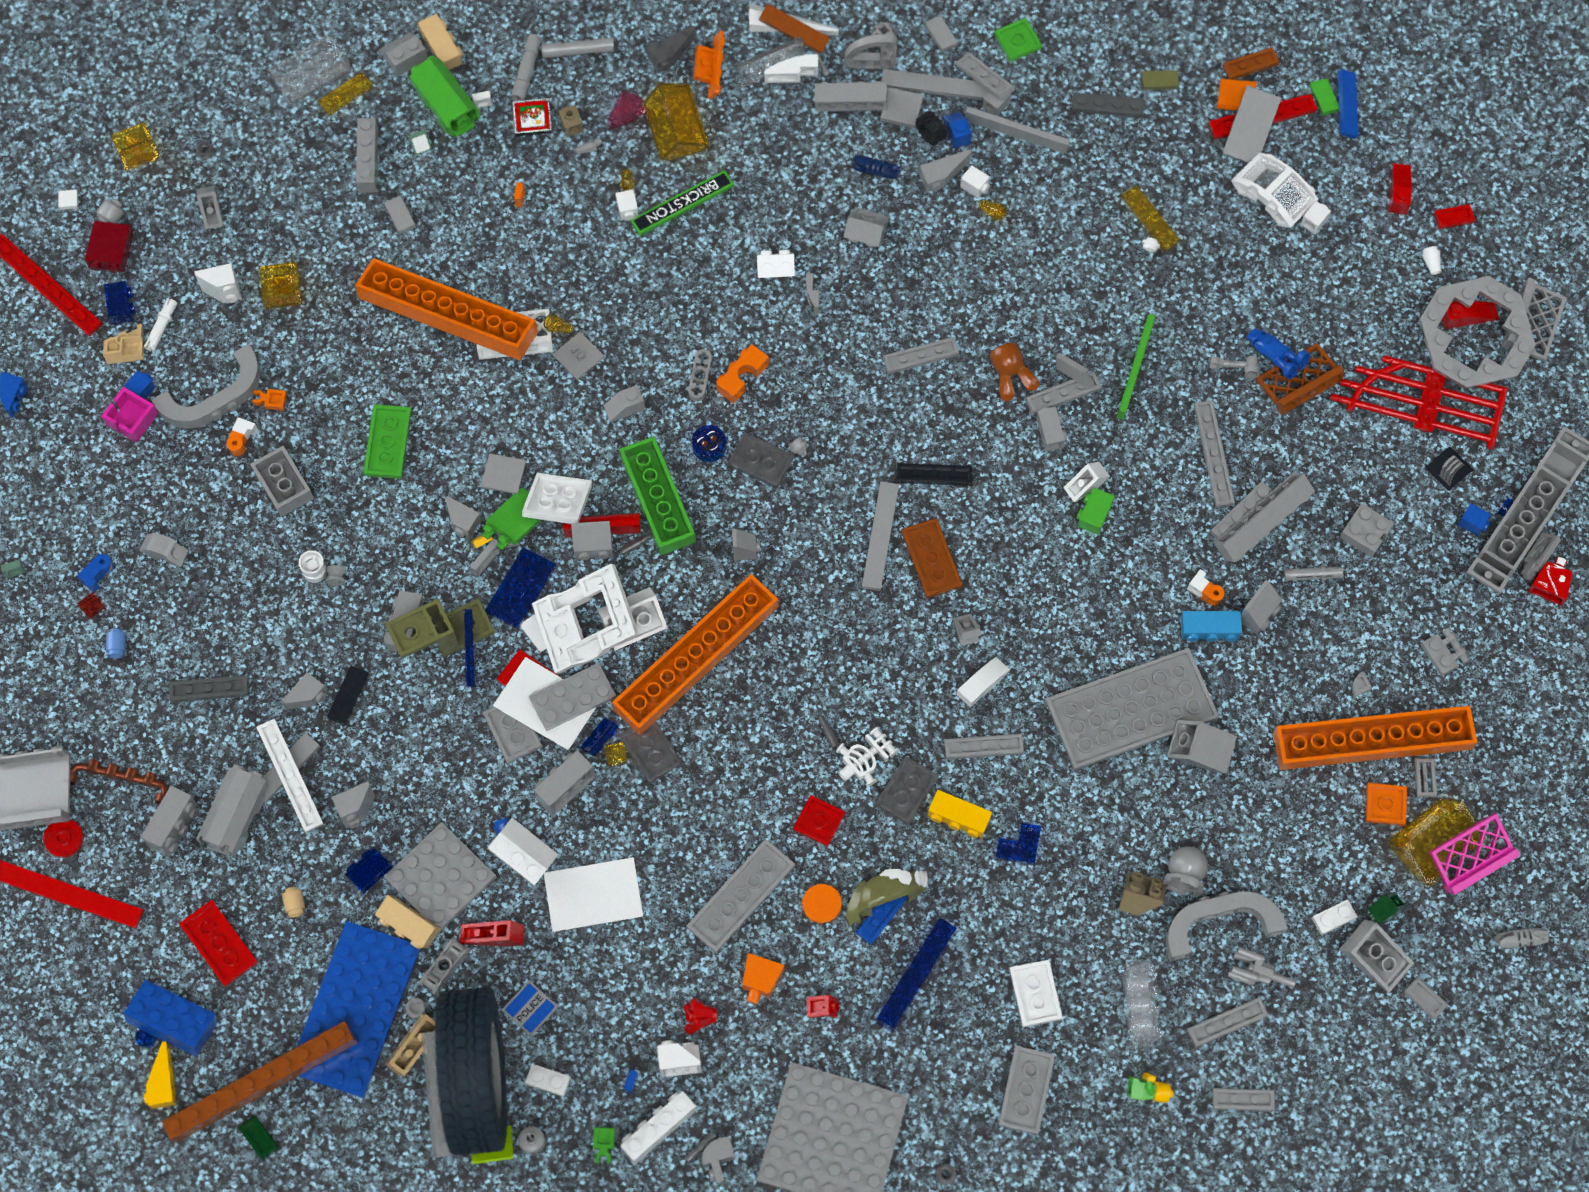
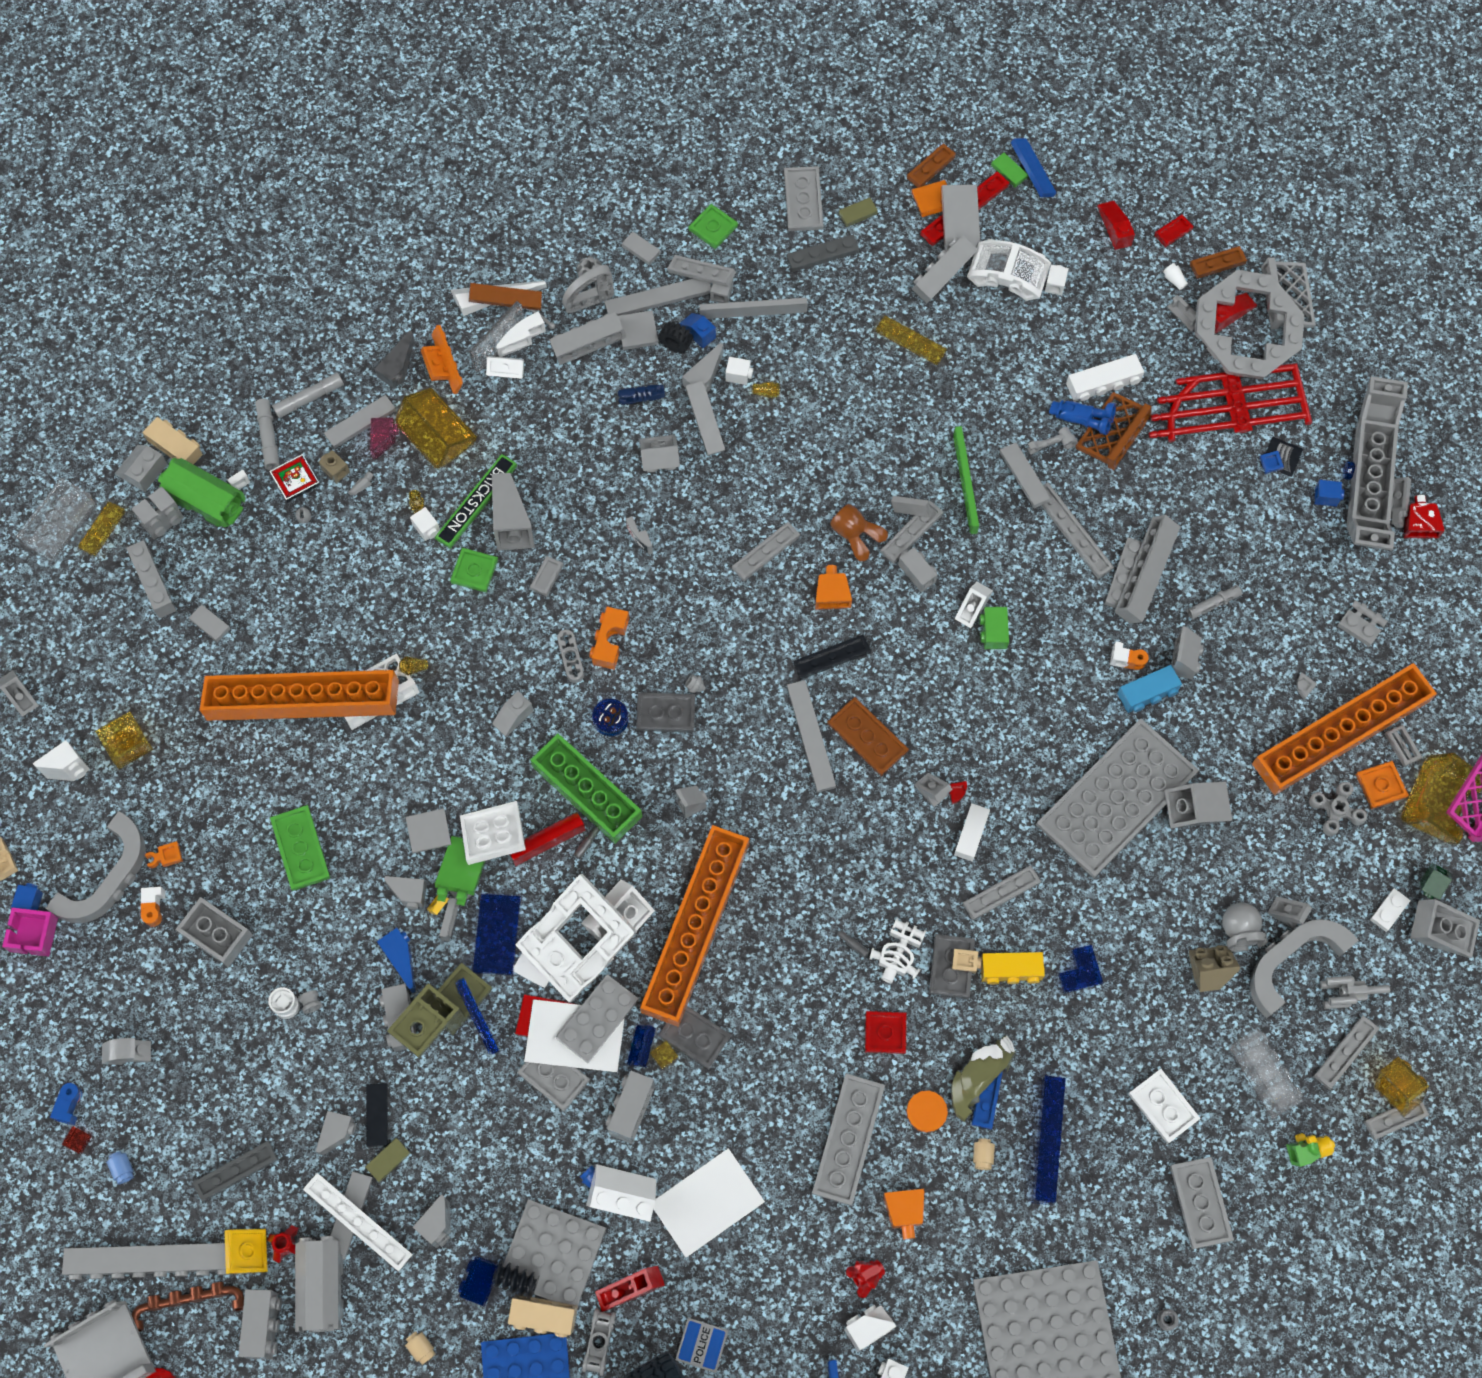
camera: 25 degrees left, 0 degrees up
white pin [144,298,178,352] -> none
slope [409,130,432,155] -> none
orange tile [514,182,525,208] -> none
light grey piece [552,332,605,380] -> none
light grey slope [571,521,613,560] -> none
white bracket [757,250,795,278] -> none
bracket [807,995,839,1018] -> none
white plate [1142,238,1160,253] -> none
light grey piece [1340,503,1394,557] -> none
none -> light grey brick [62,1243,230,1280]
none -> light grey piece [131,486,184,539]
none -> yellow tile [224,1229,268,1274]
none -> red rock [267,1225,299,1263]
none -> light grey hinge [295,507,311,524]
none -> light grey tile [324,395,396,449]
none -> olive tile [365,1138,411,1183]
none -> blue slope [377,928,416,994]
none -> bright green tile [450,548,498,593]
none -> white plate [486,356,524,379]
none -> light grey slope [492,473,535,551]
none -> black piece [492,1259,540,1299]
none -> light grey tile [530,556,564,597]
none -> light grey tile [685,381,725,456]
none -> light grey tile [784,166,824,231]
none -> orange torso [815,565,852,610]
none -> light grey brick [912,235,978,304]
none -> red tile [949,781,967,805]
none -> tan bracket [952,949,982,974]
none -> tan brick [973,1139,995,1170]
none -> light grey tile [1000,443,1051,508]
none -> white brick [1066,354,1144,402]
none -> light grey hinge [1167,295,1196,331]
none -> dark orange plate [1190,246,1247,279]
none -> blue tile [1259,451,1284,474]
none -> light grey slope [1267,897,1312,928]
none -> light grey gear [1309,782,1367,836]
none -> clear yellow brick [1374,1056,1429,1117]

